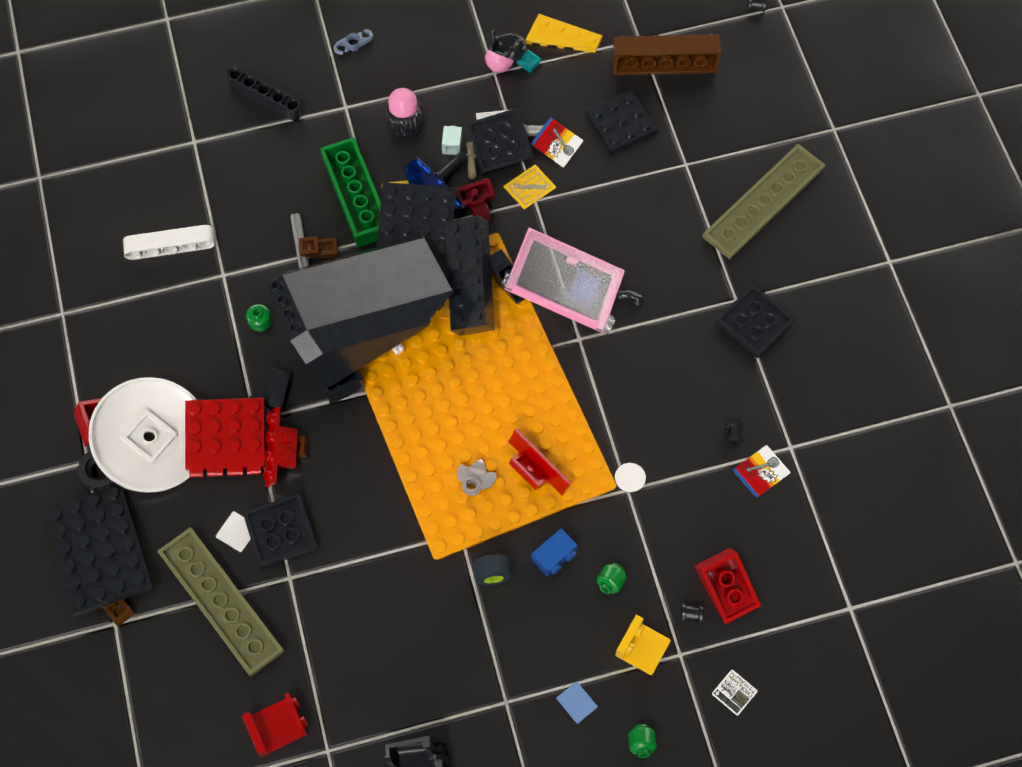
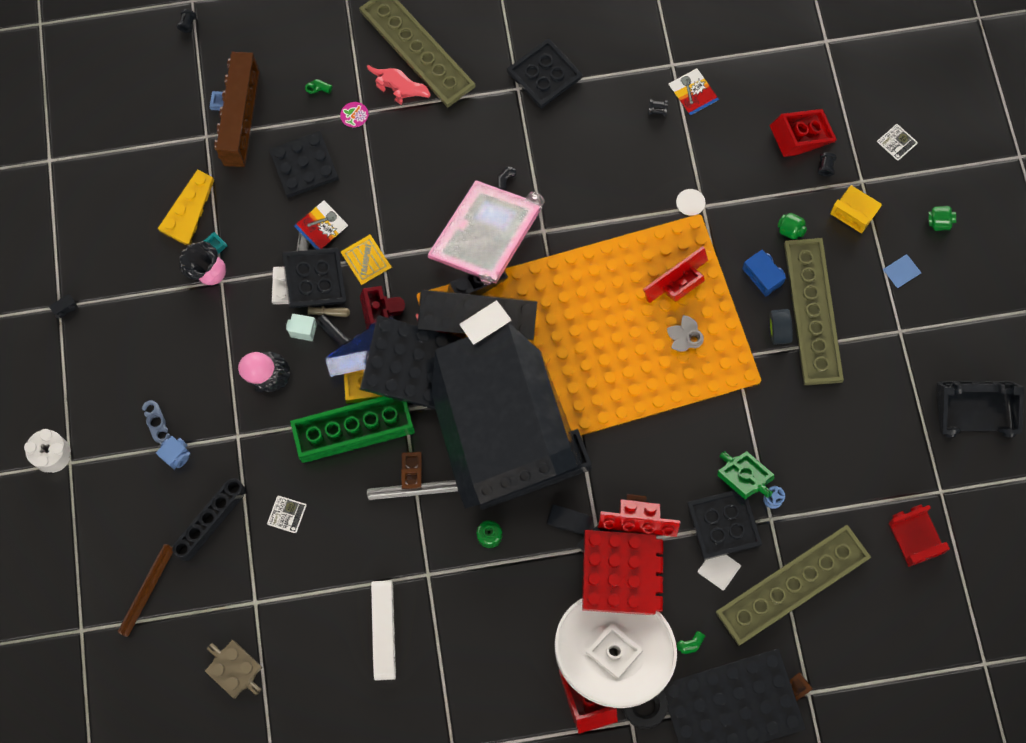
camera: 80 degrees left, 5 degrees up
none -> reddish brown axle [118,544,173,637]
none -> medium blue brick [156,436,190,470]
none -> dark tan plate [205,640,263,698]
none -> sticker [267,496,306,533]
none -> green arm [305,79,333,94]
none -> sticker [340,102,369,127]
none -> coral animal [367,65,430,105]
none -> white sticker [459,300,512,345]
none -> green arm [676,631,705,654]
none -> green plate [718,451,774,499]
none -> medium blue wheel [763,486,785,509]
none -> olive plate [784,238,844,385]

